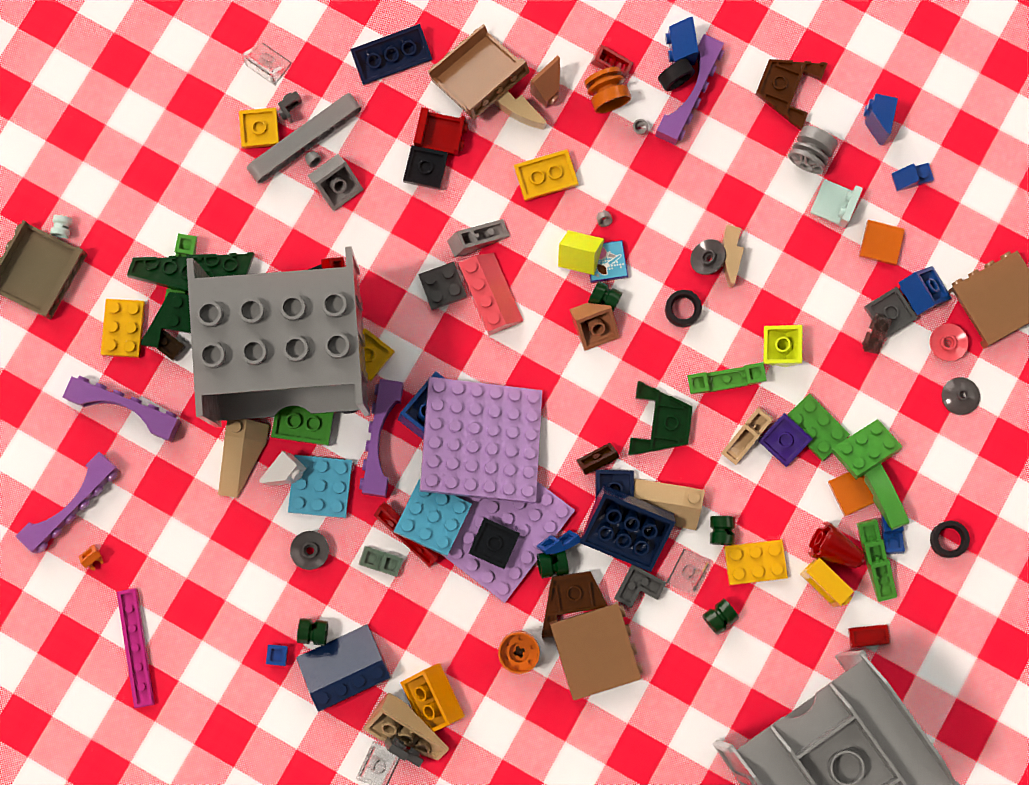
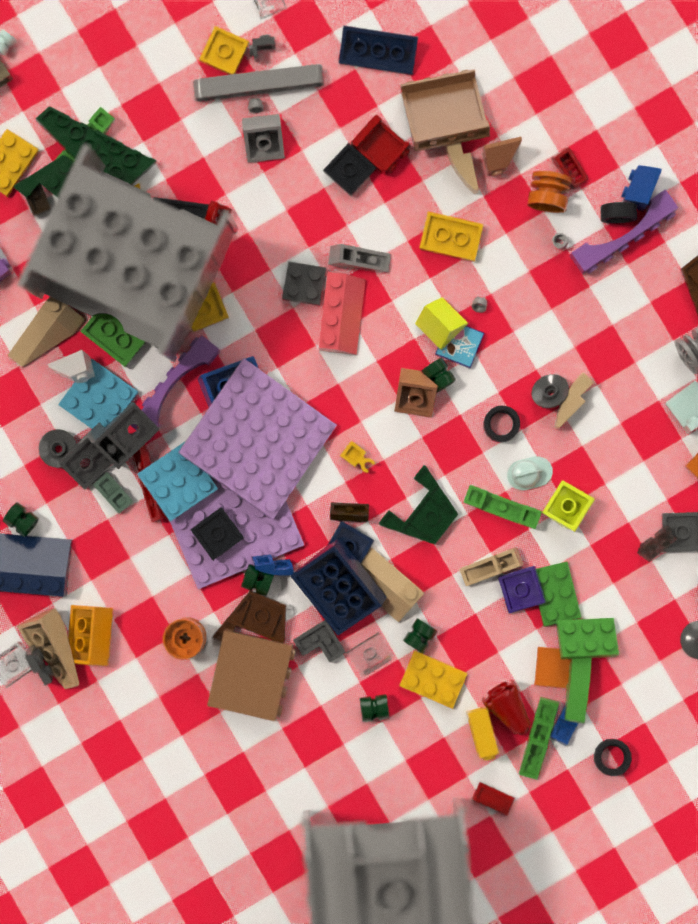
camera: 30 degrees right, 5 degrees up
none -> dark grey bracket [58,401,160,490]
none -> yellow plate [340,440,375,473]
none -> light aqua piece [507,456,553,490]

